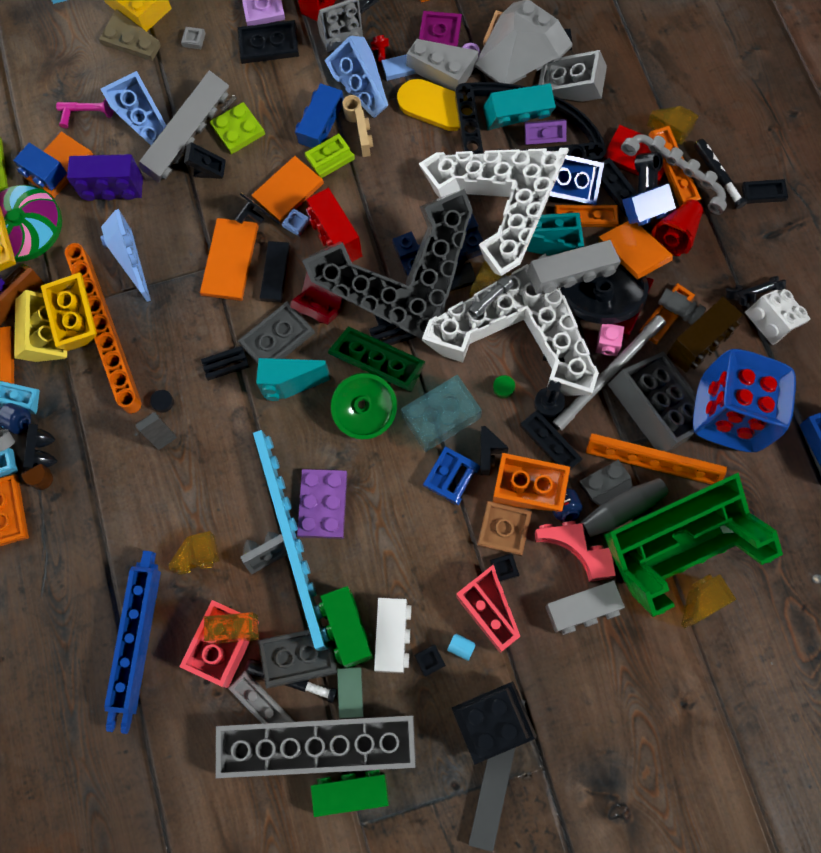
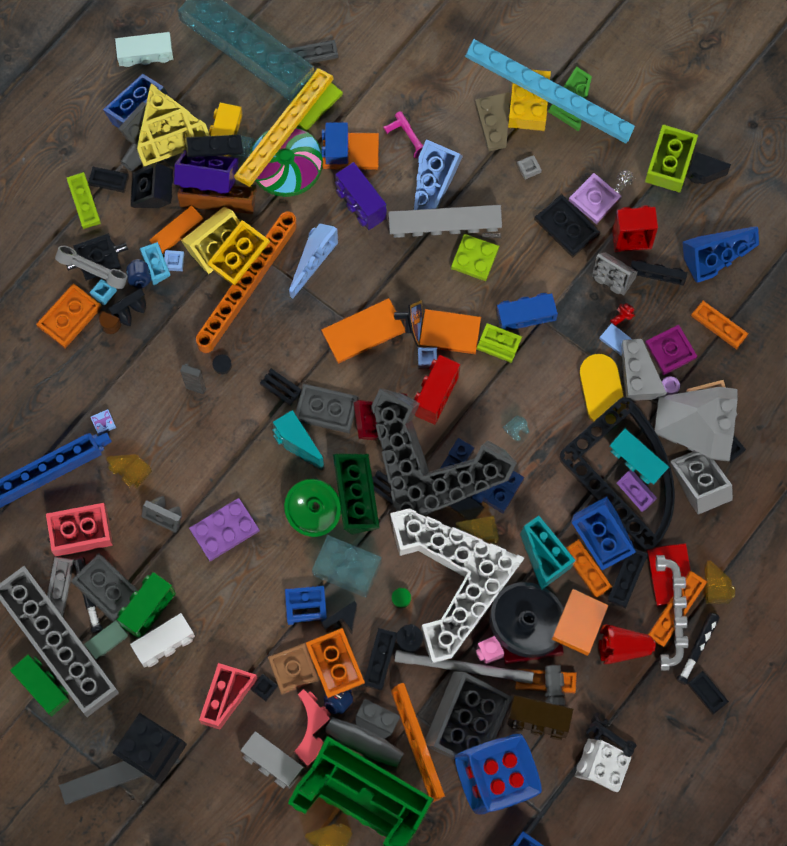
camera: 50 degrees right, 0 degrees up
black slope [184,142,226,179] -> none
clear yellow brick [204,612,259,644] -> none
medium azure plate [253,430,330,651] -> none
black tile [260,241,290,303] -> none
light blue wedge [325,36,388,117] -> none
tan plate [343,95,373,157] -> none
black tile [414,644,446,677] -> none
white wedge [419,148,569,276] -> none
medium azure brick [447,633,476,661] -> none
dark grey bar [467,275,514,319] -> none
light grey brick [527,240,621,294] -> none
brick [622,184,676,226] -> none
black piece [634,152,663,194] -> none
none -> tile [91,409,116,435]
none -> light blue tile [164,250,185,272]
none -> clear light blue tile [502,416,530,441]

